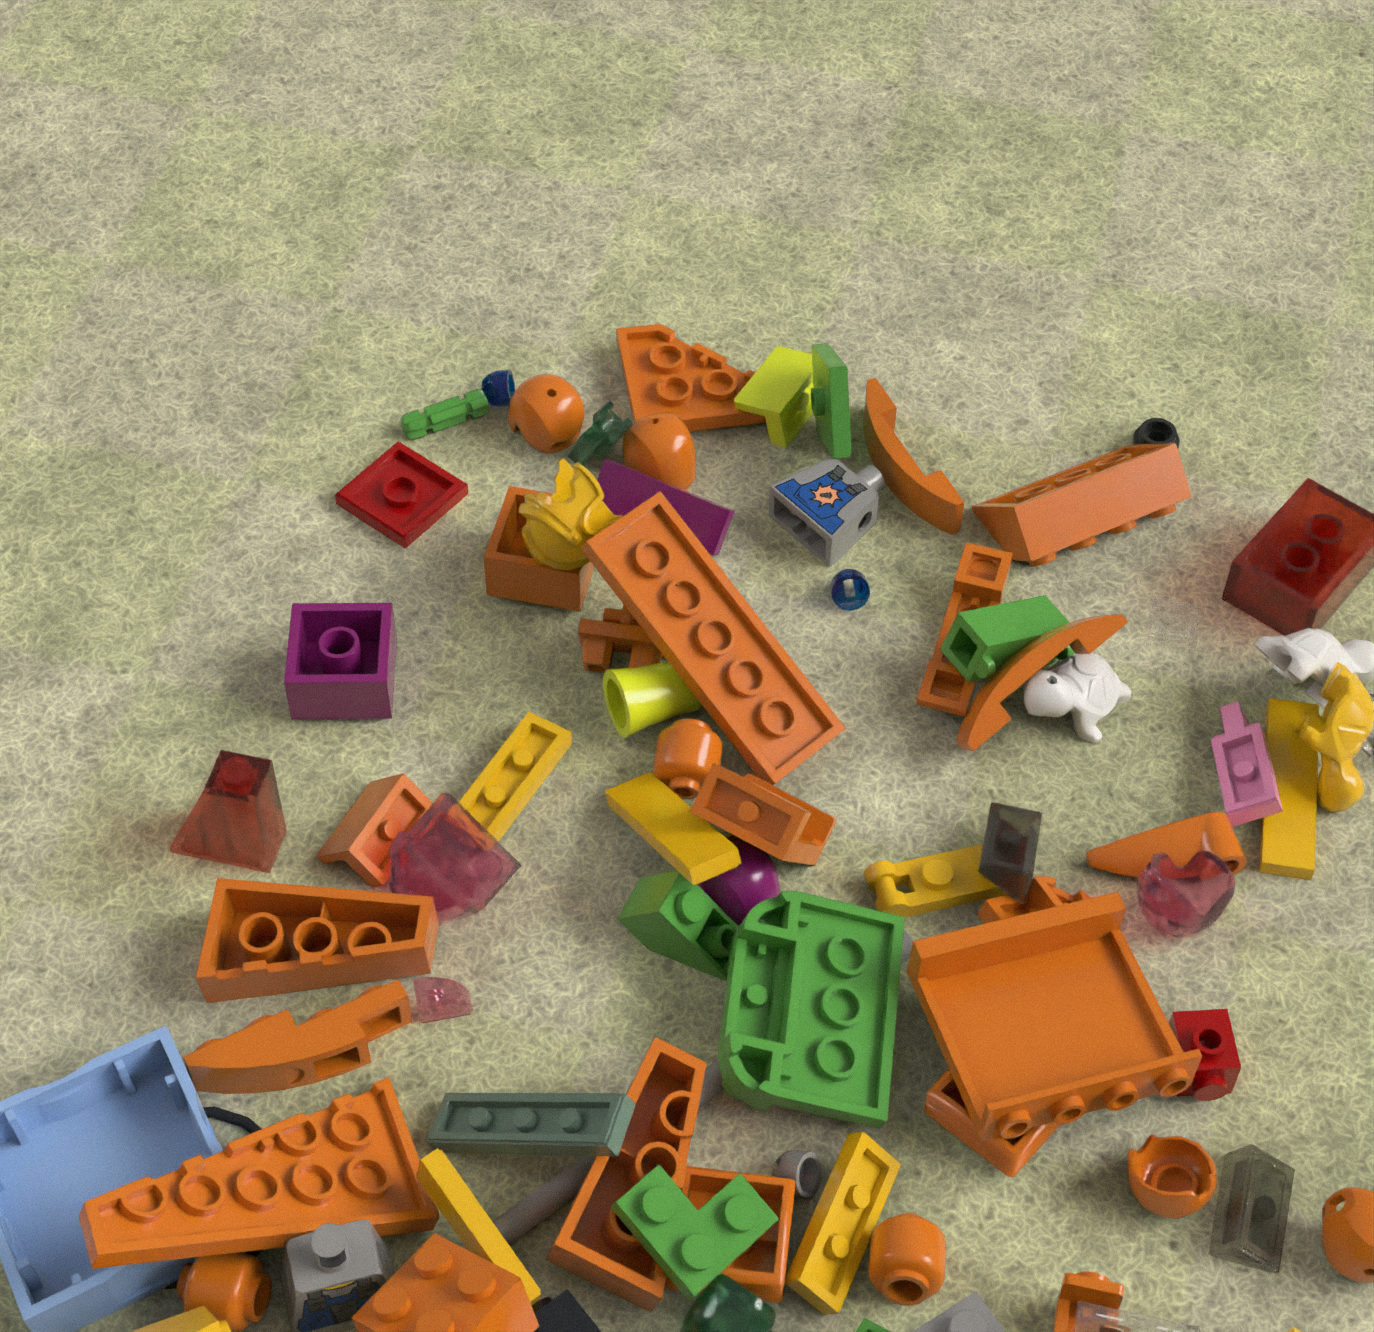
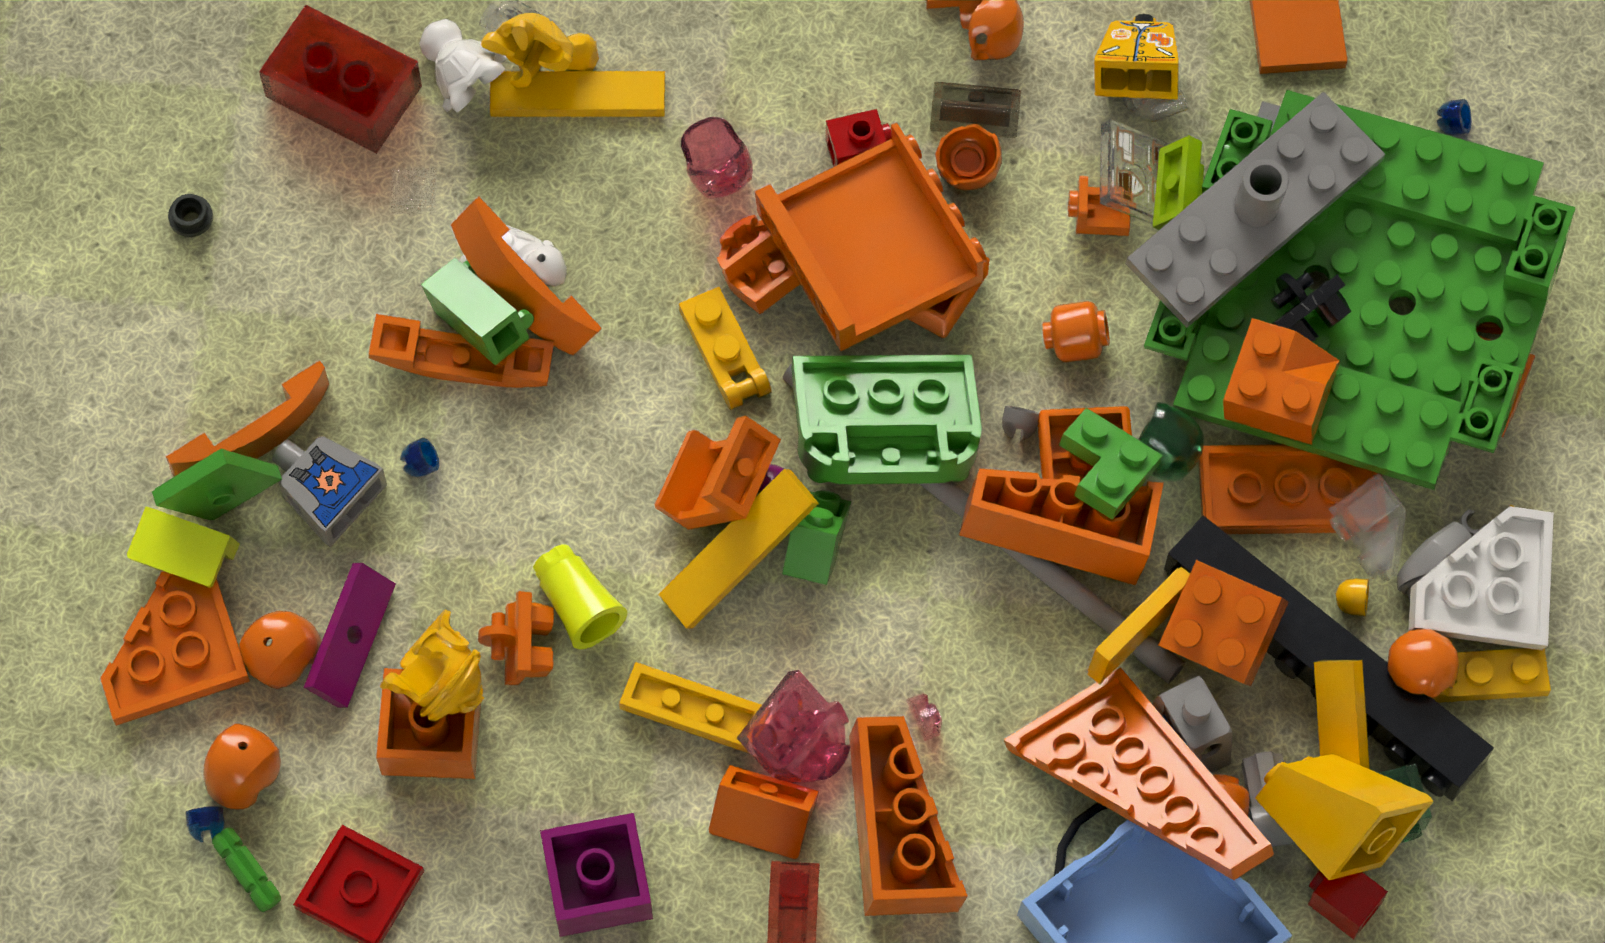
camera: 100 degrees left, 15 degrees up
orange slope [183,979,412,1094] -> none
sand green tile [426,1093,636,1157] -> none
clear green plate [568,401,632,466] -> none
orange plate [581,491,846,785] -> none
orange head [653,719,723,799] -> none
yellow plate [785,1131,901,1315] -> none
orange slope [972,443,1192,567] -> none
clear smoke slope [978,802,1042,905] -> none
orange piece [1086,812,1247,881] -> none
bright pink hinge [1211,701,1283,827] -> none

